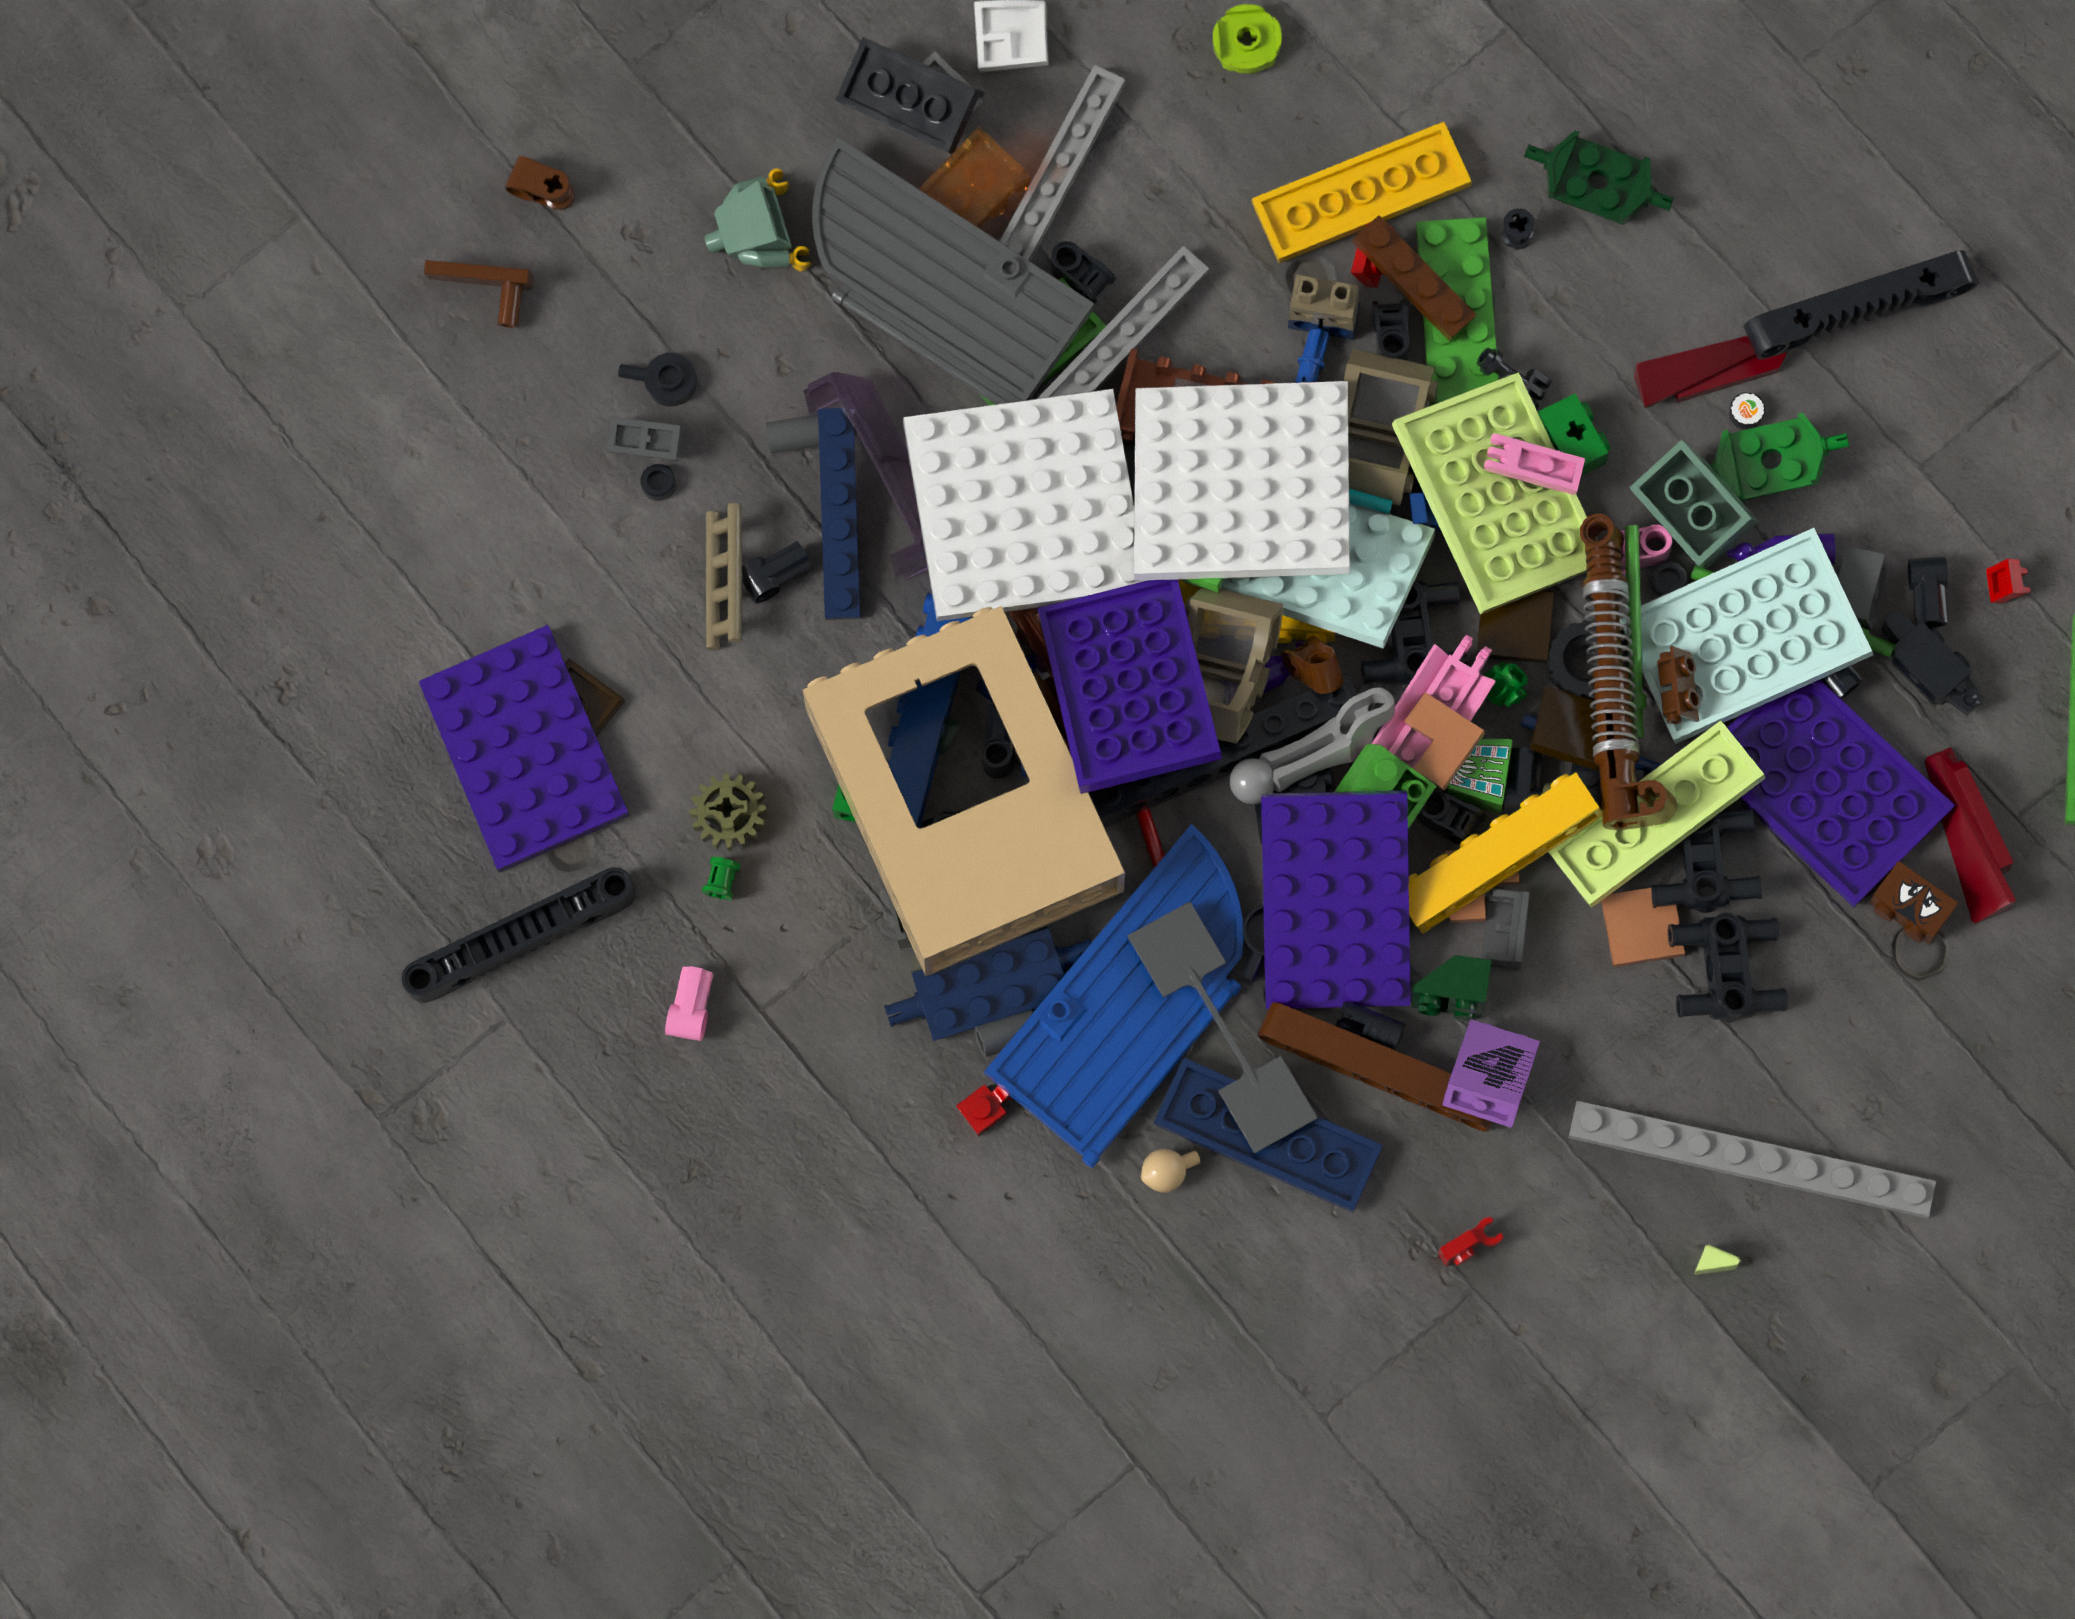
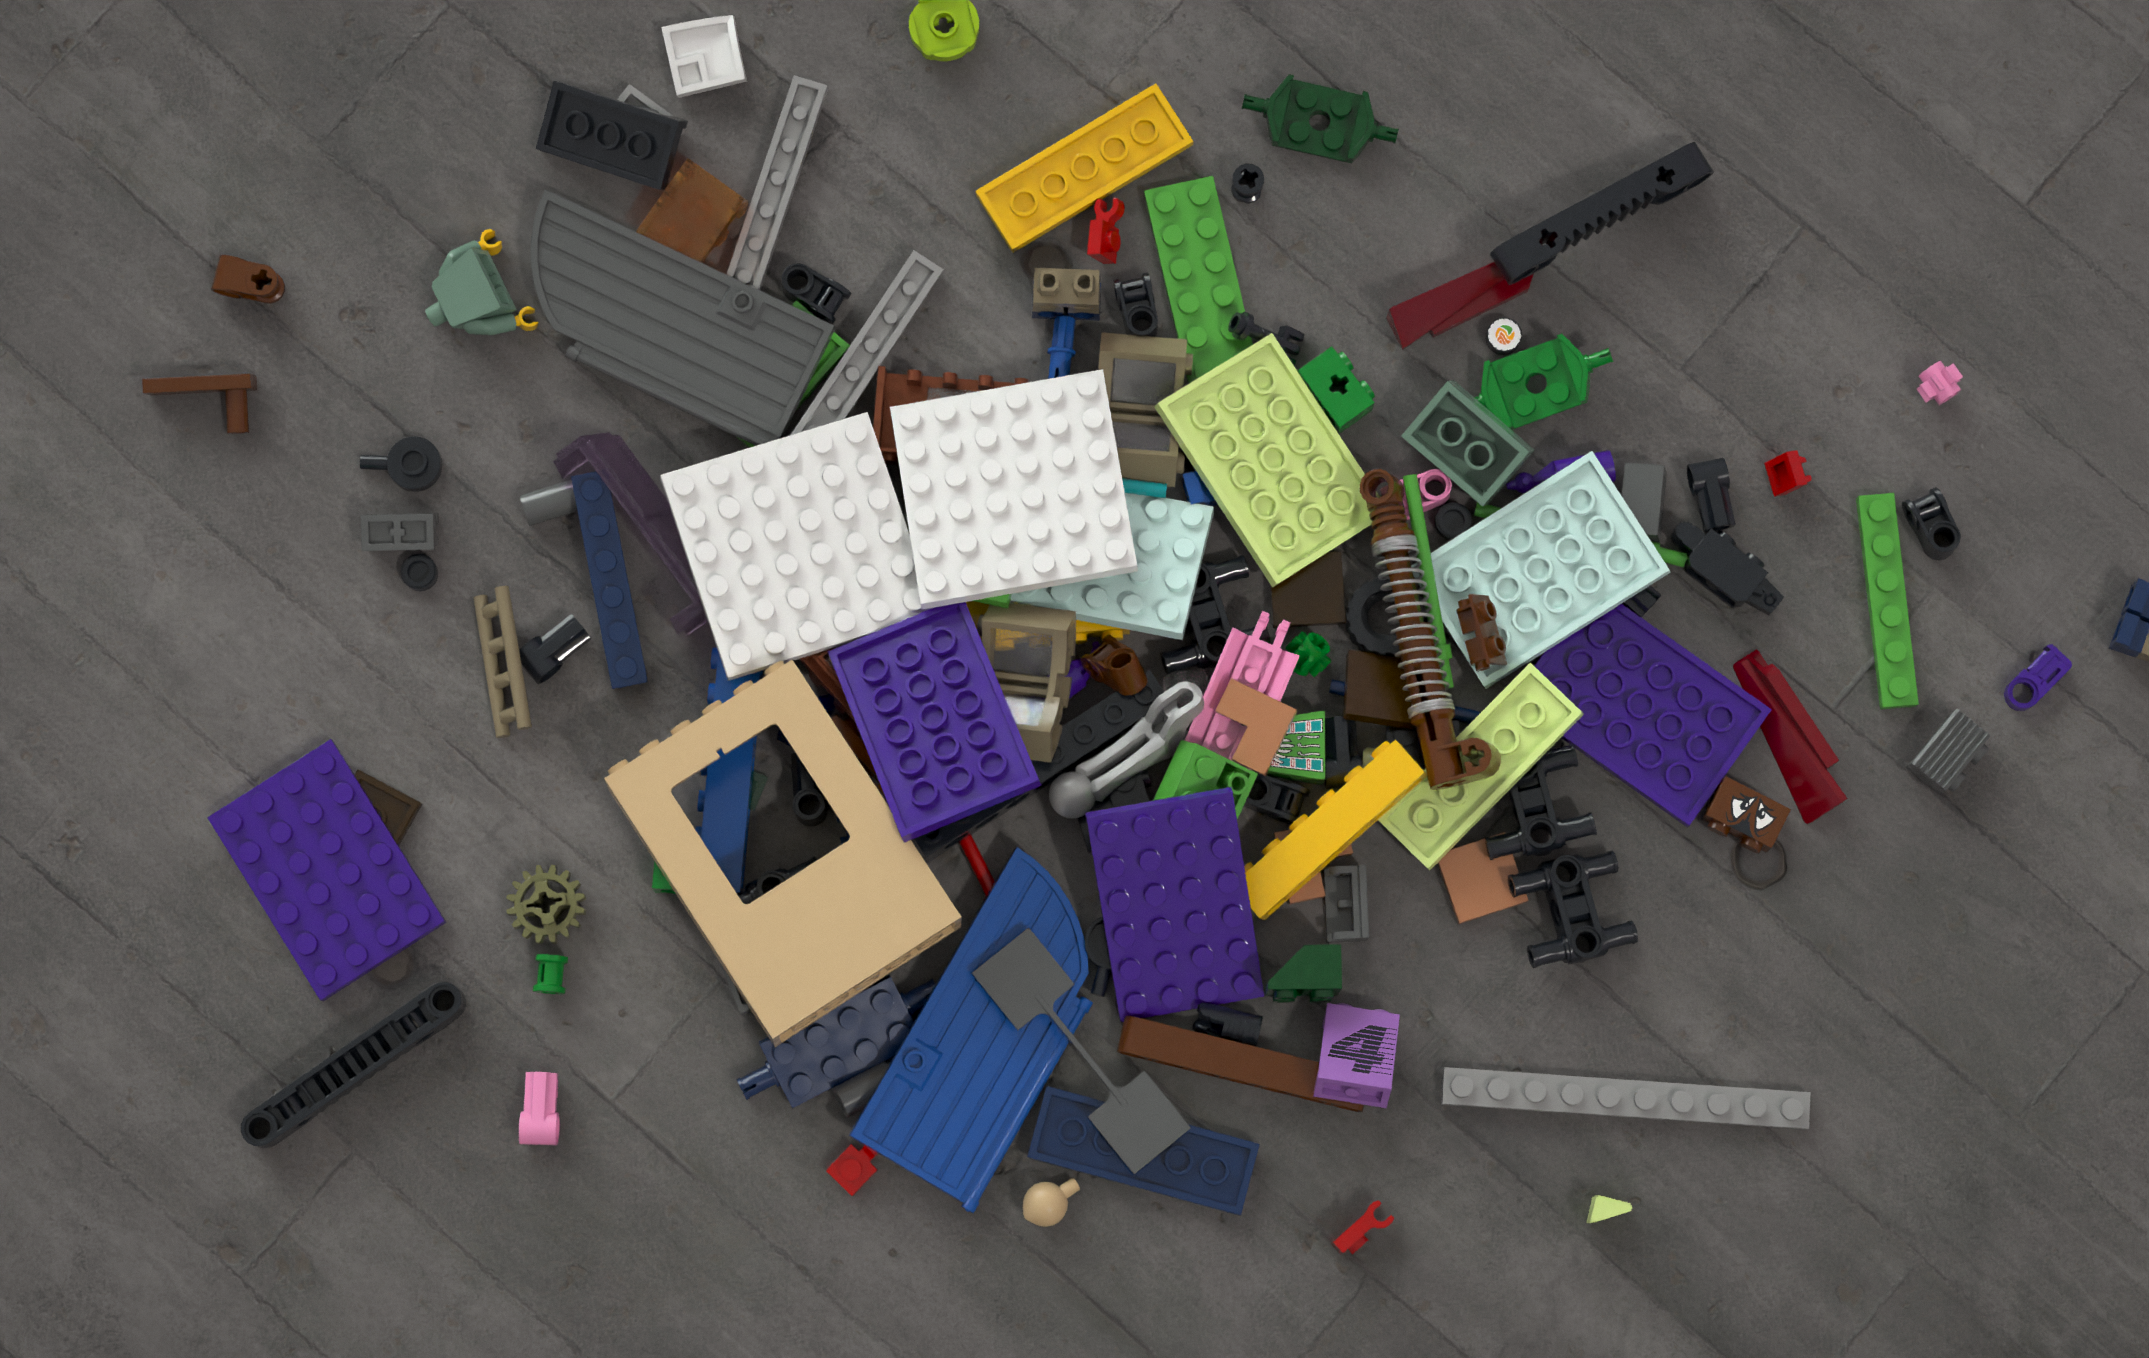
camera: 20 degrees left, 5 degrees up
reddish brown plate [1352,215,1476,342] -> none
bright pink hinge [1484,434,1585,495] -> none

